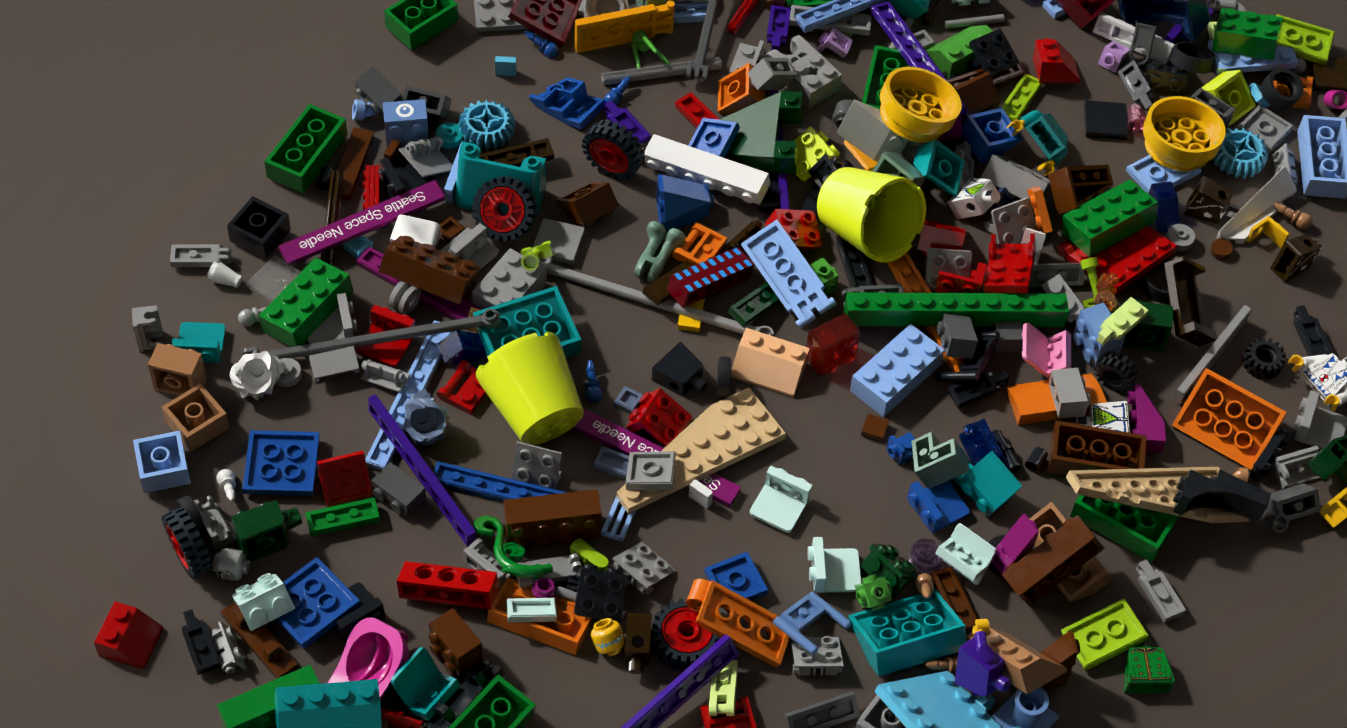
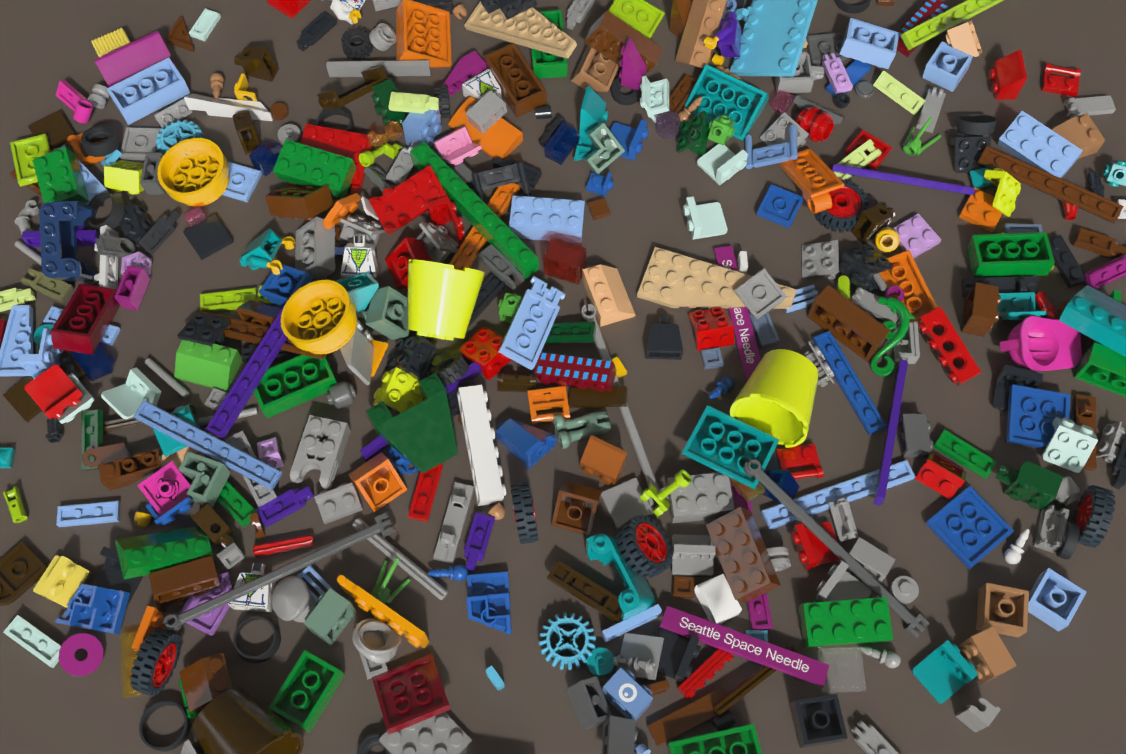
camera: 125 degrees left, 10 degrees up
white cone [207,262,243,288] -> none
white hair [229,351,286,401] -> none
sand blue hair [404,389,452,446] -> none
light aqua tile [506,598,557,623] -> none
blue bar [525,31,559,58] -> none
plate [688,118,740,158] -> none
black tyre [717,356,731,397] -> none
light grey brick [747,58,798,90] -> none
dark grey brick [937,313,978,359] -> none
red slope [1033,38,1080,83] -> none
none -> magenta brick [114,266,150,311]
none -> light grey wheel [369,23,396,51]
none -> black tyre [432,353,469,387]
none -> light grey hinge [433,482,475,564]
none -> dark orange slope [580,435,627,486]
none -> clear pink brick [771,90,795,114]
none -> red piece [796,107,834,142]
none -> lavender plate [894,213,941,259]

